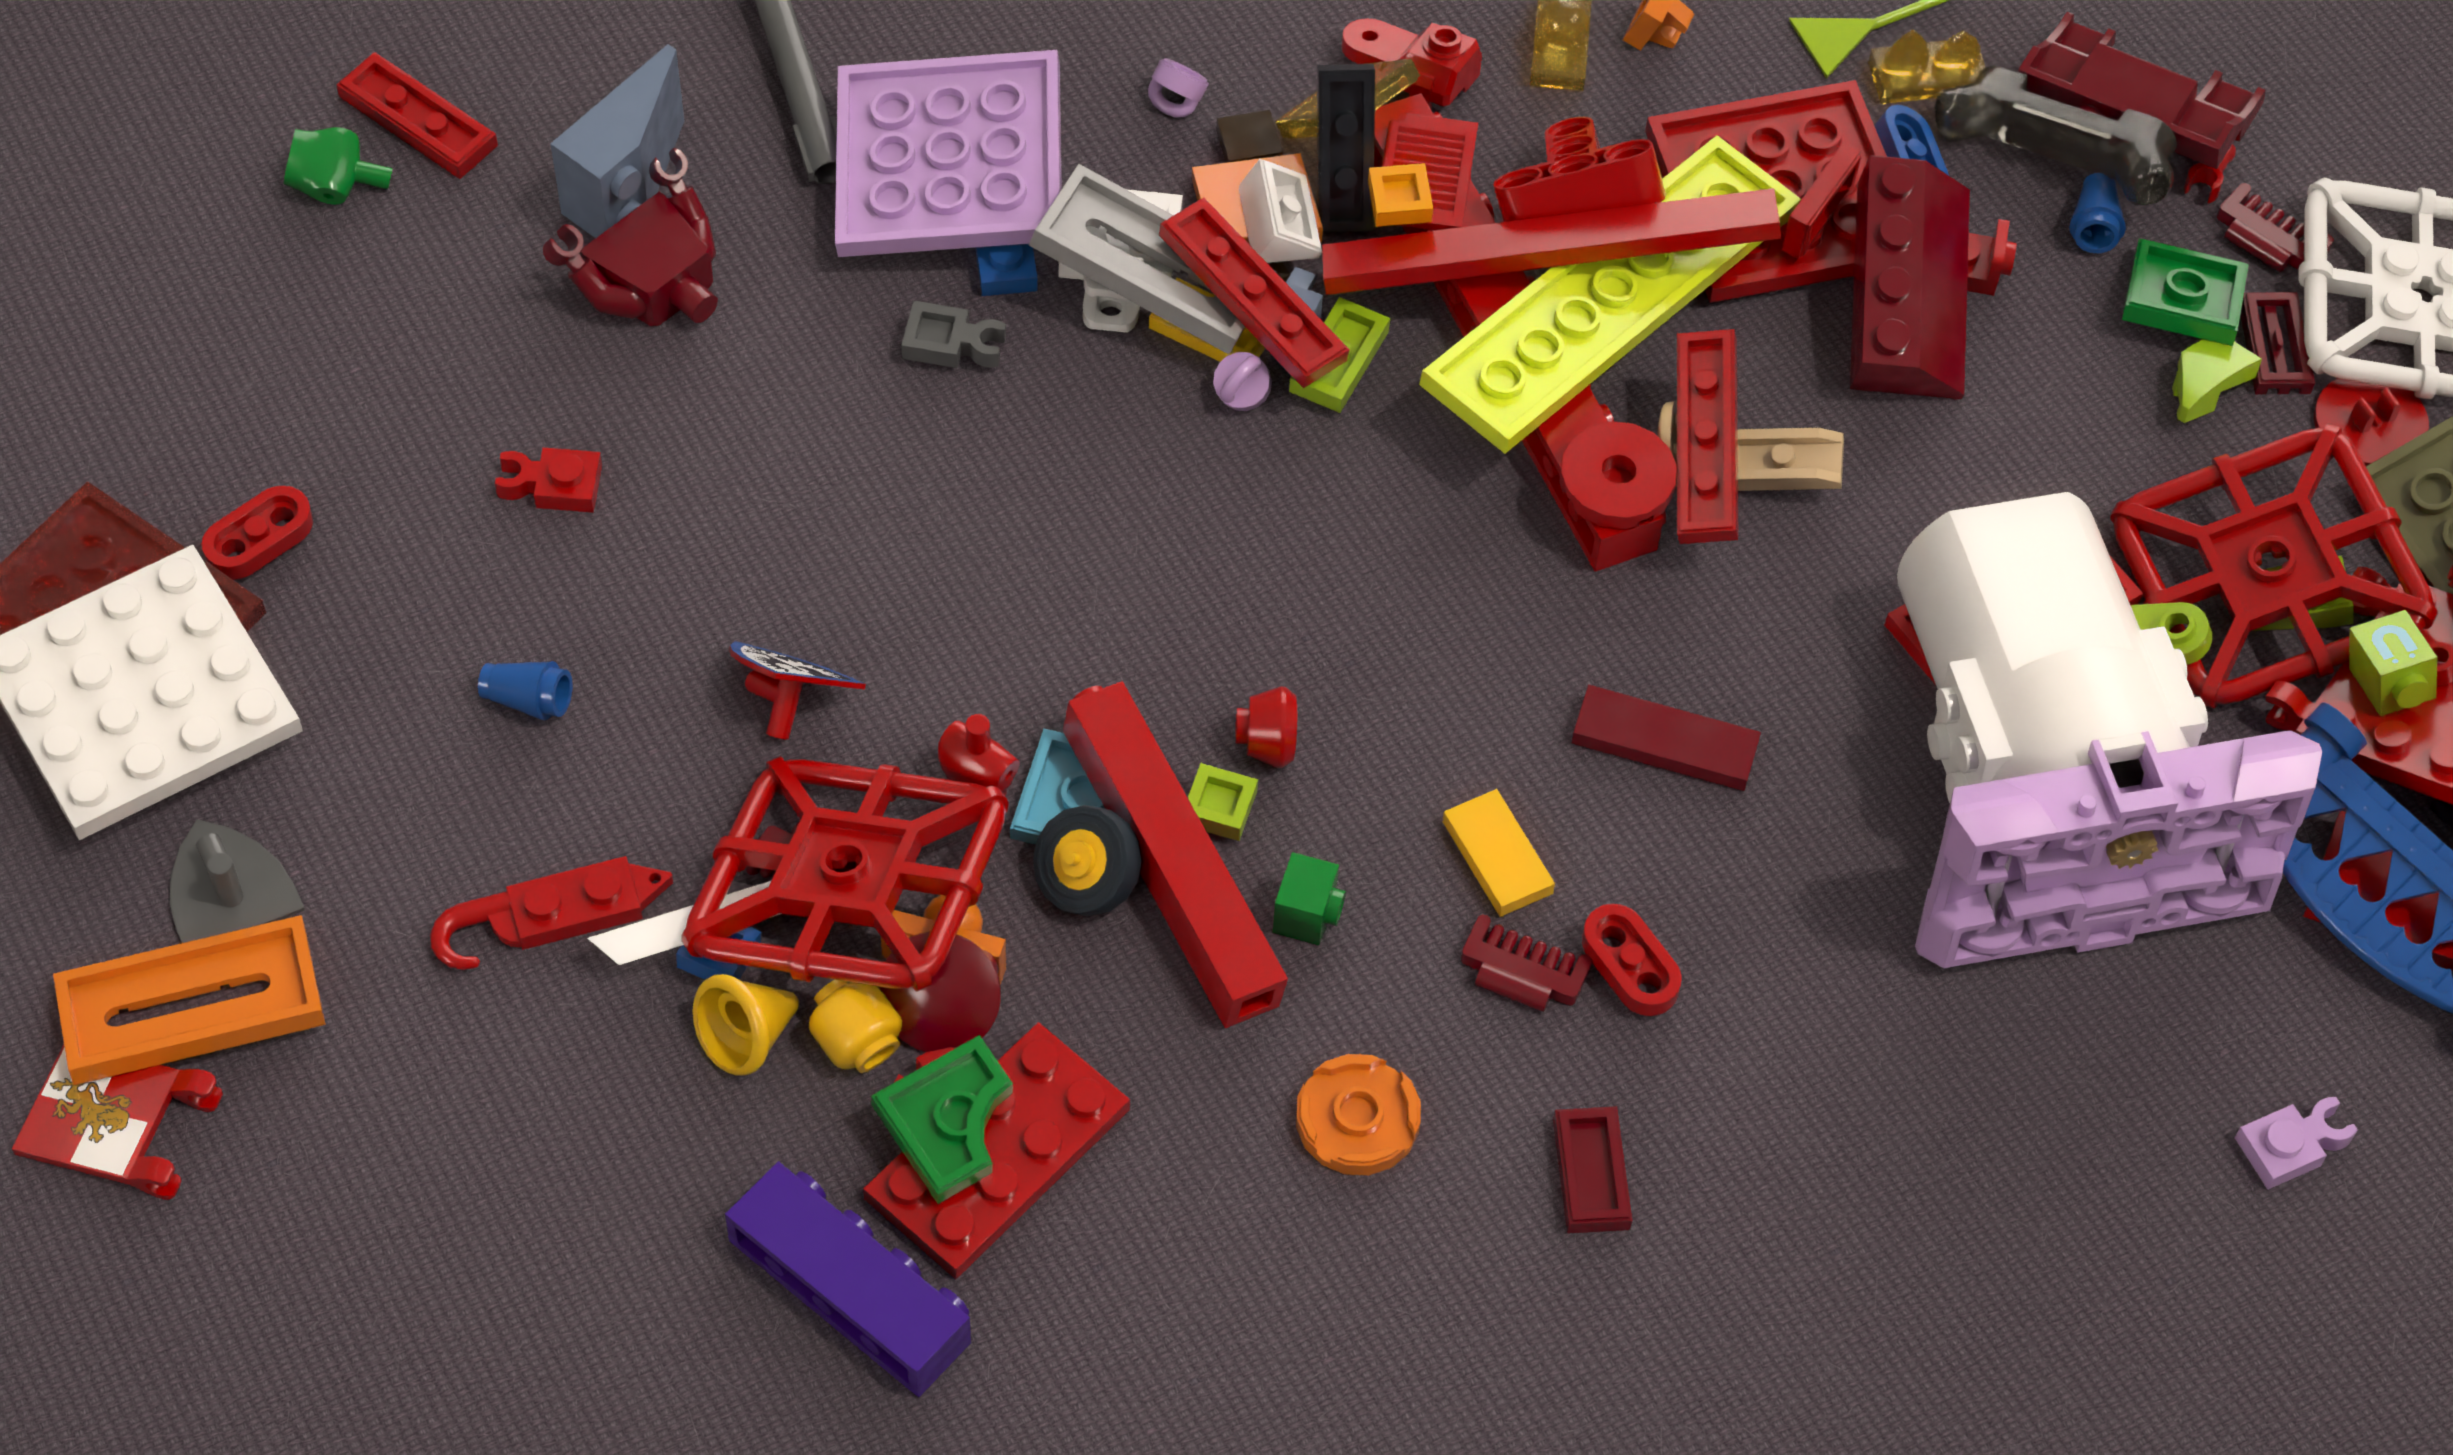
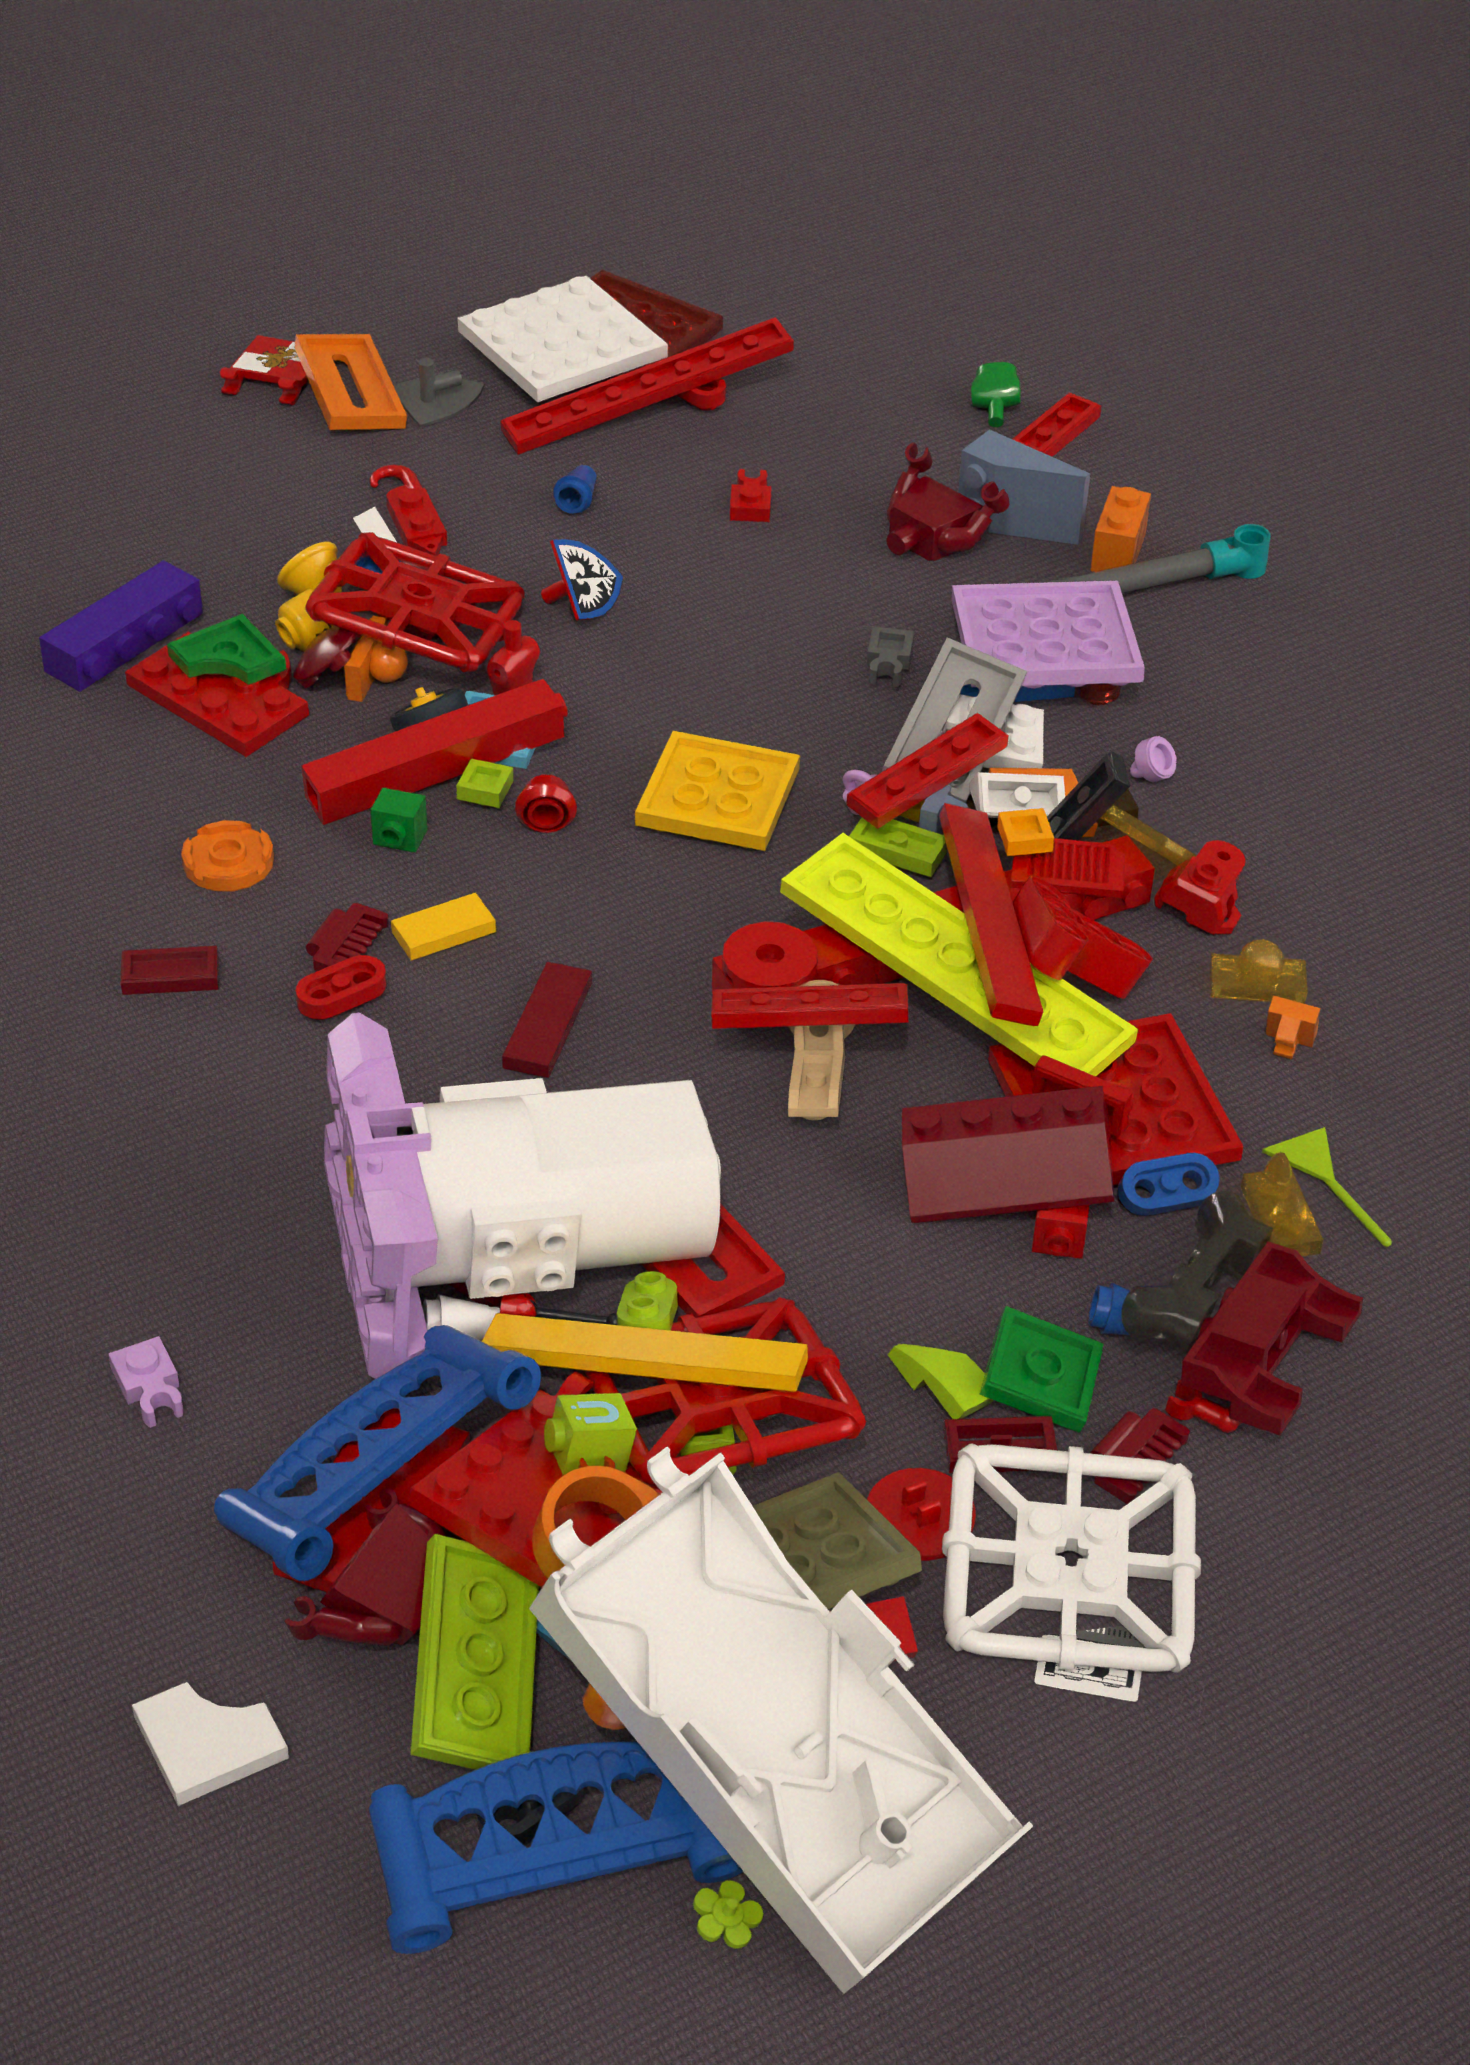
camera: 90 degrees right, 15 degrees down
none -> yellow tile [481,1313,808,1392]
none -> red tile [500,317,794,455]
none -> yellow plate [635,731,800,851]
none -> orange brick [1090,486,1151,572]

